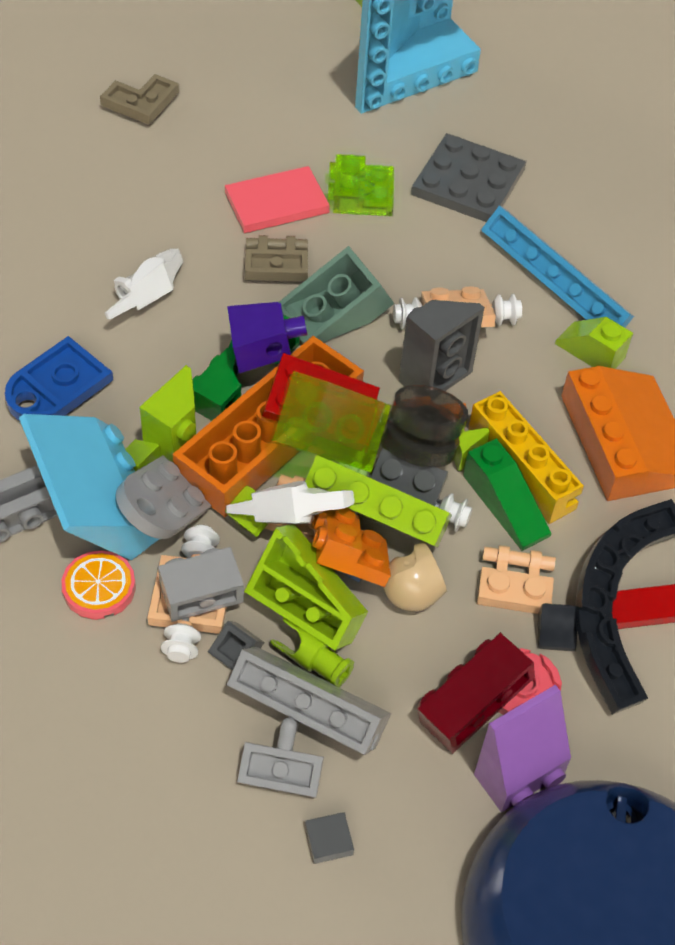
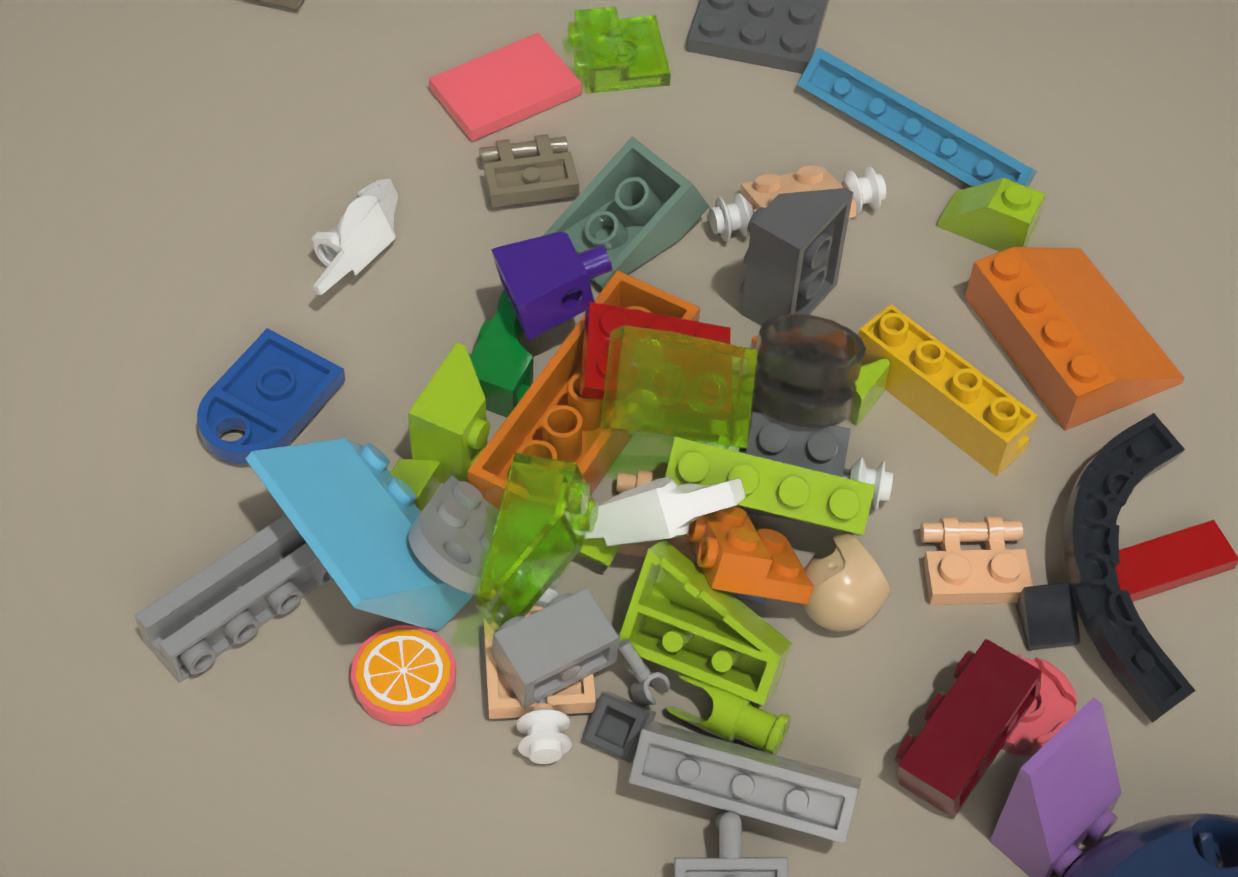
camera: 10 degrees left, 0 degrees up
green slope [463,438,551,551] -> none
none -> clear neon green slope [475,453,598,632]
none -> light grey hand [618,639,670,706]

